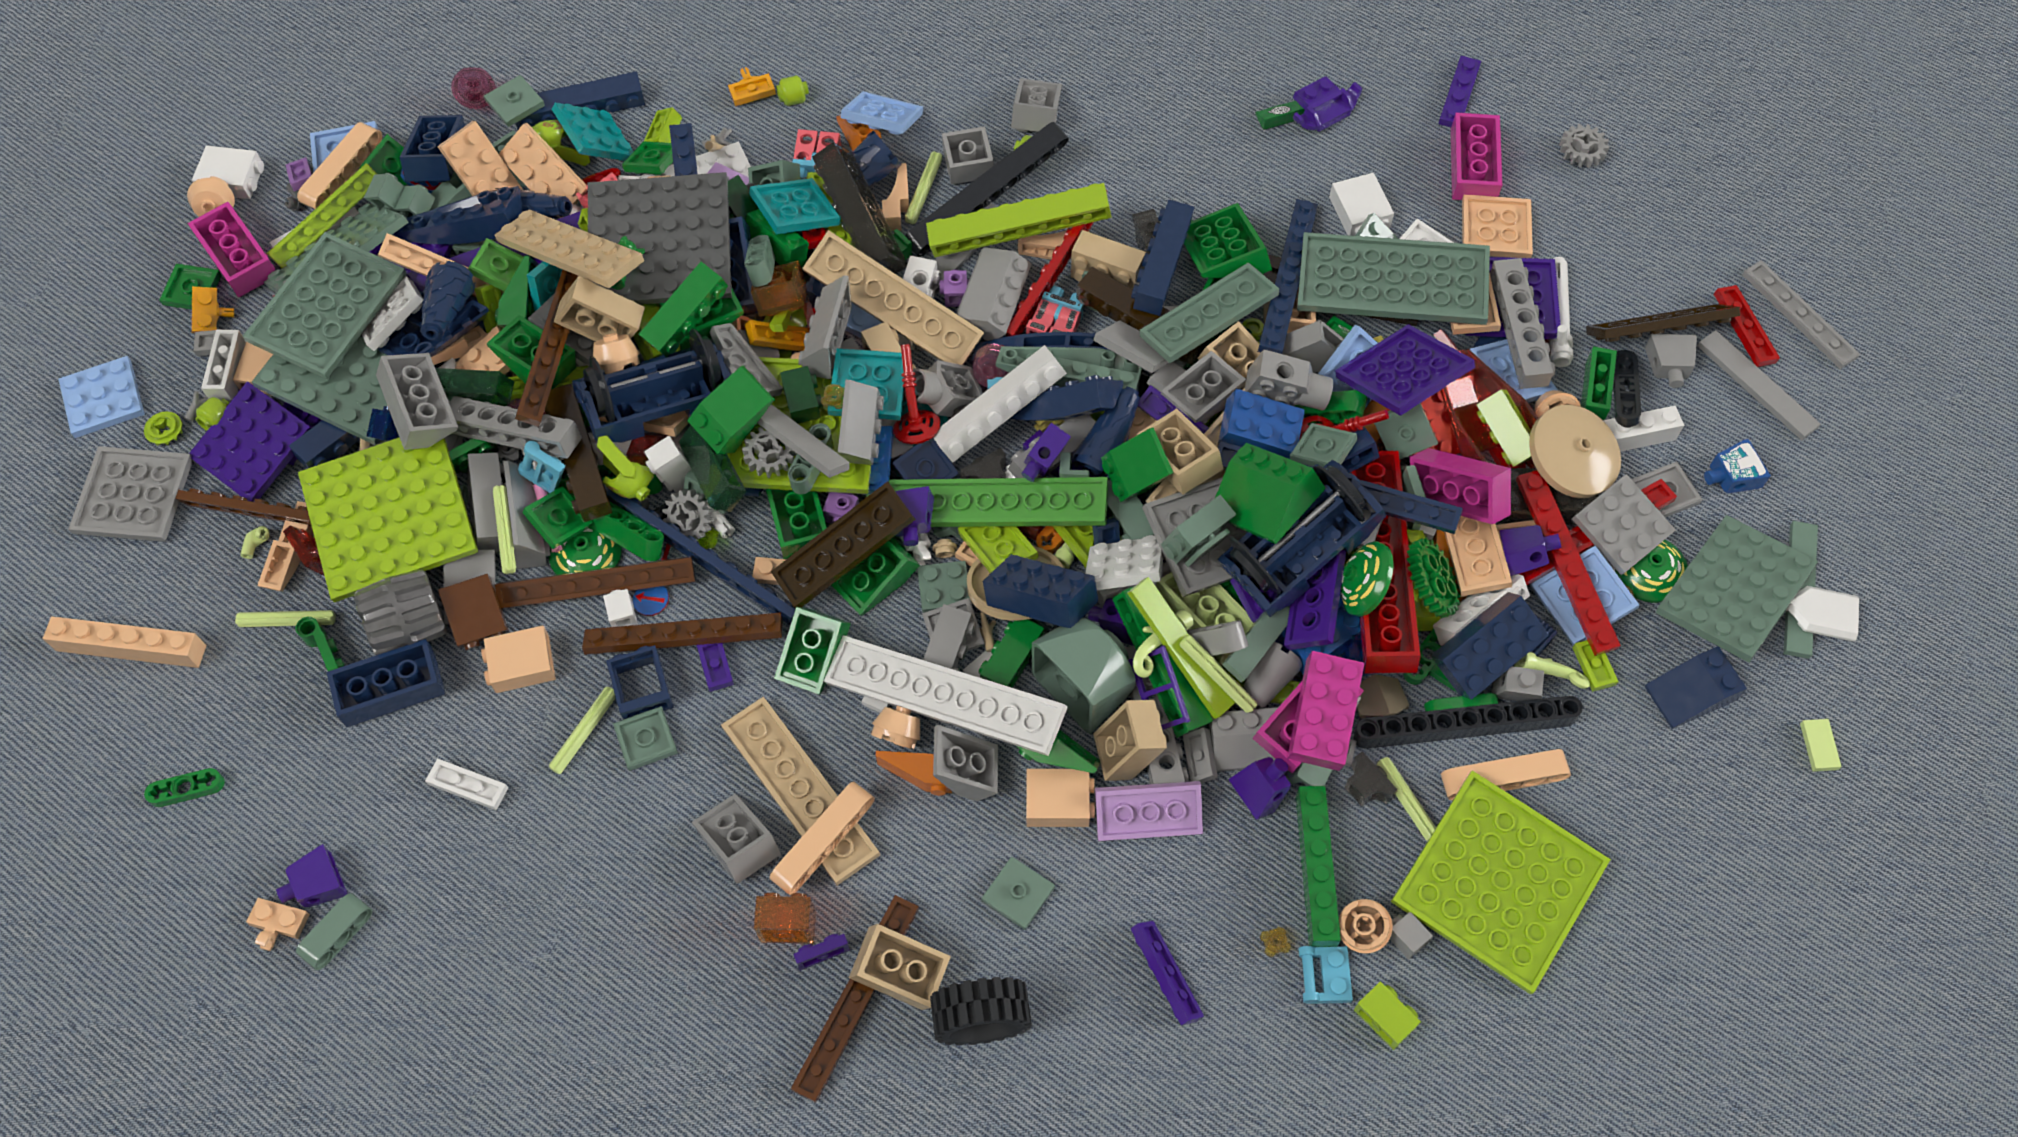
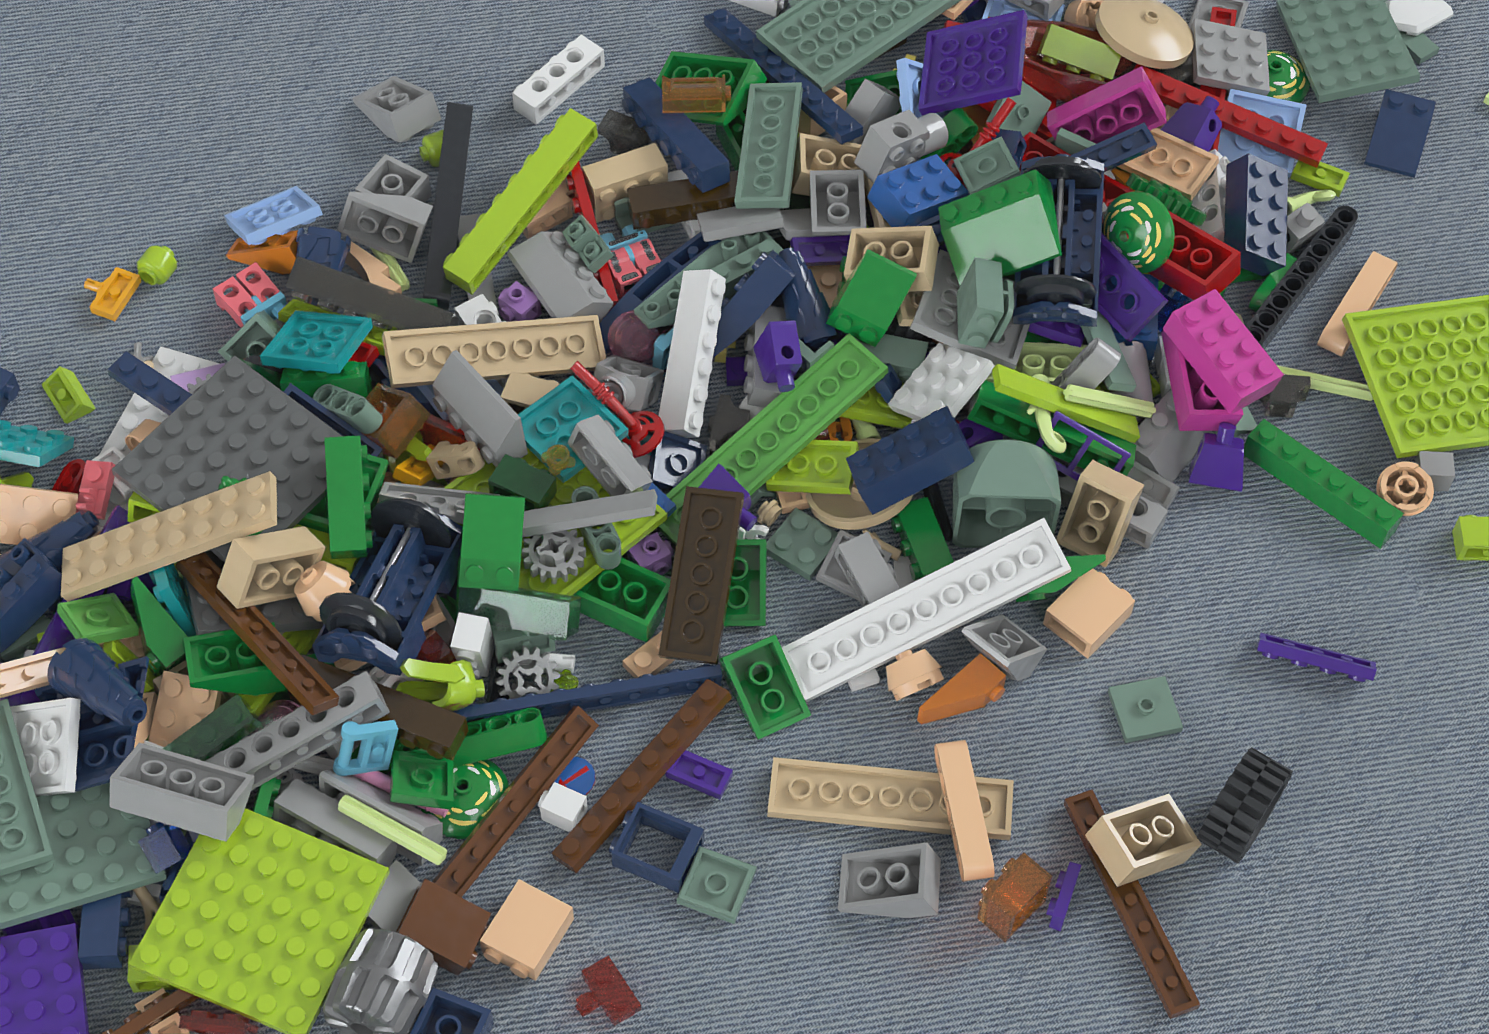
camera: 50 degrees left, 5 degrees down
yellowish green axle [549,686,616,774] -> none
green plate [622,141,673,175] -> none
lavender plate [1095,781,1203,841] -> none
clear yellow plate [1260,927,1291,957] -> none
medium azure plate [1298,946,1353,1004] -> none
none -> light grey slope [337,192,433,263]
none -> tan leg [426,441,485,479]
none -> white brick [512,35,605,125]
none -> sand green slope [562,215,614,274]
none -> clear red plate [576,955,642,1026]
none -> clear orange window [662,75,731,113]

